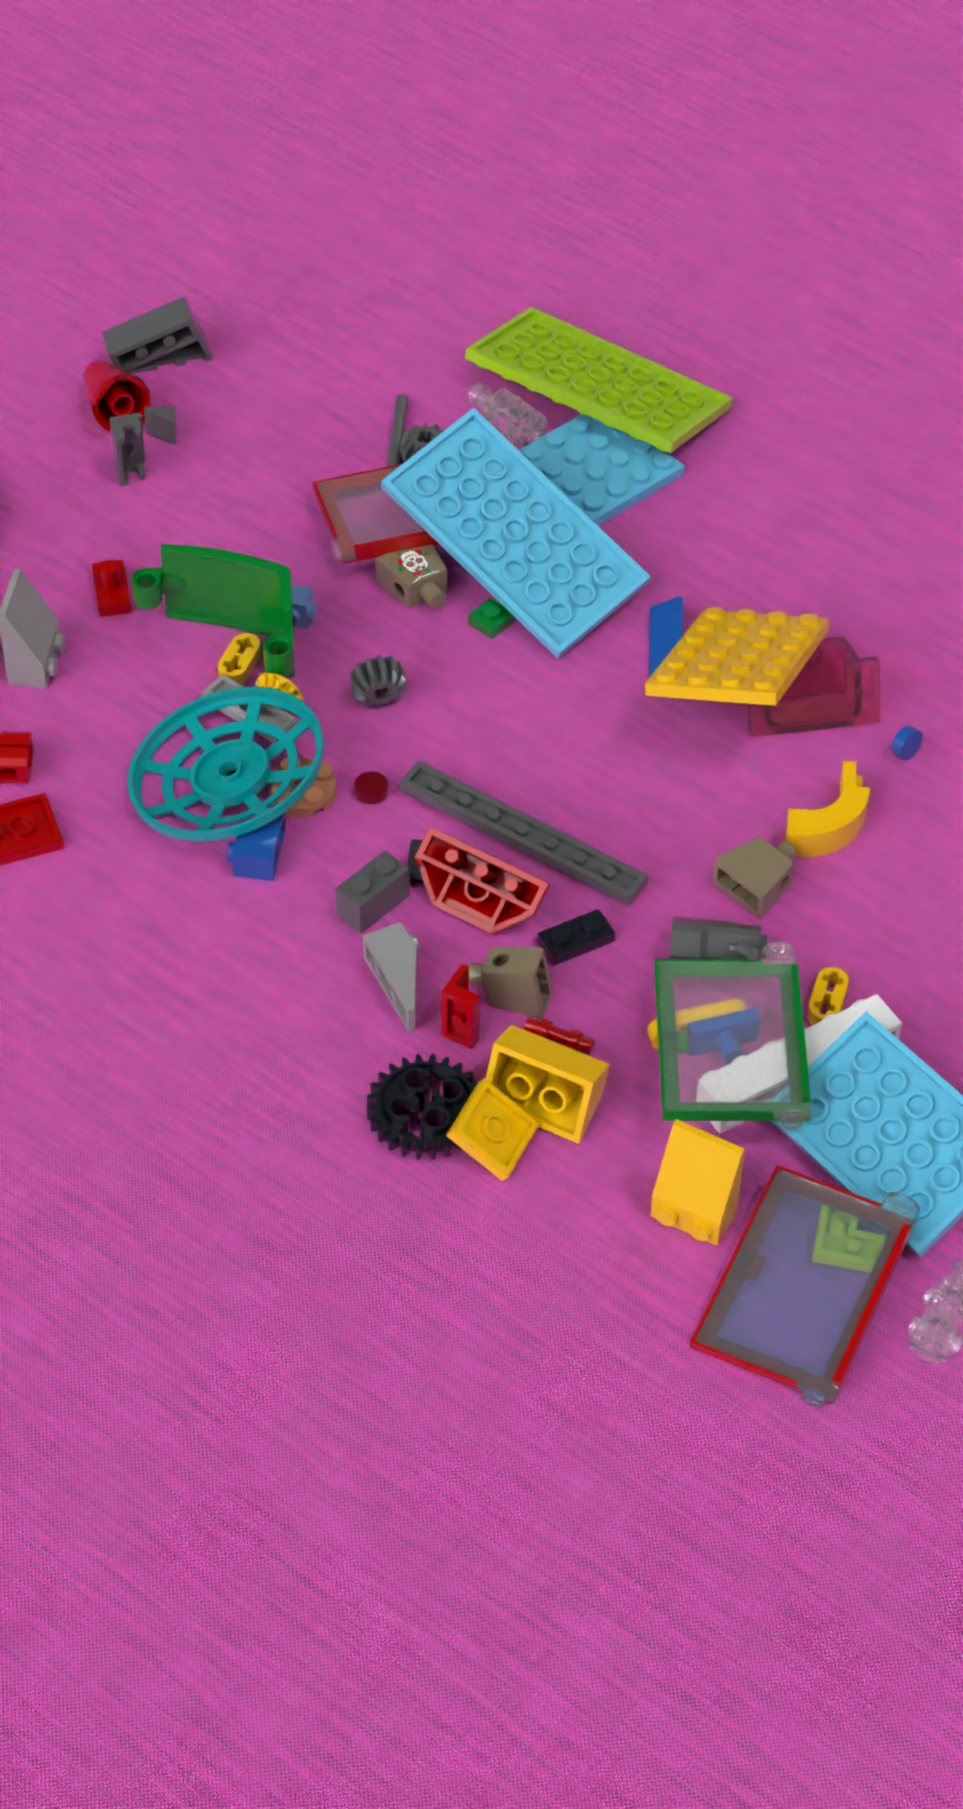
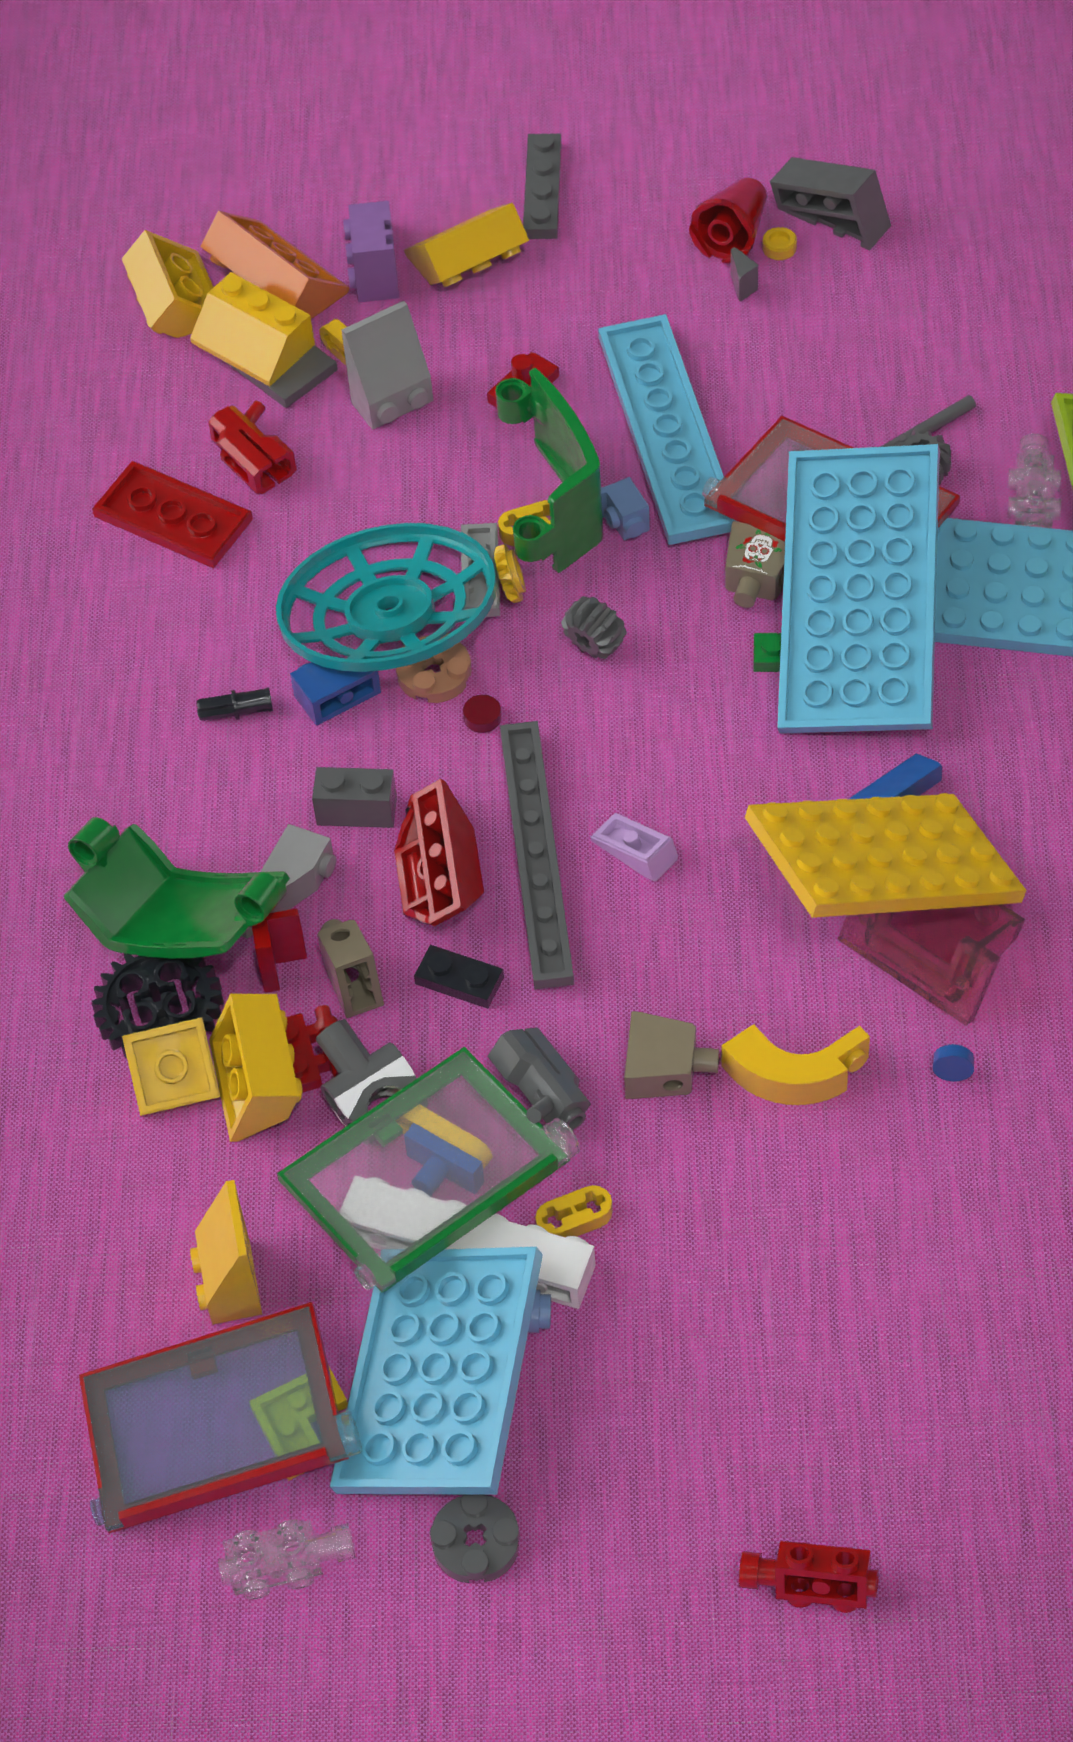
camera: 55 degrees right, 5 degrees up
dark grey hinge [109,412,146,486] -> none
none -> green panel [64,817,290,958]
none -> black axle [196,687,273,721]
none -> dark grey connector [315,1019,428,1147]
none -> lavender slope [590,813,678,881]
none -> medium azure plate [598,314,738,545]
none -> yellow tile [762,227,797,260]

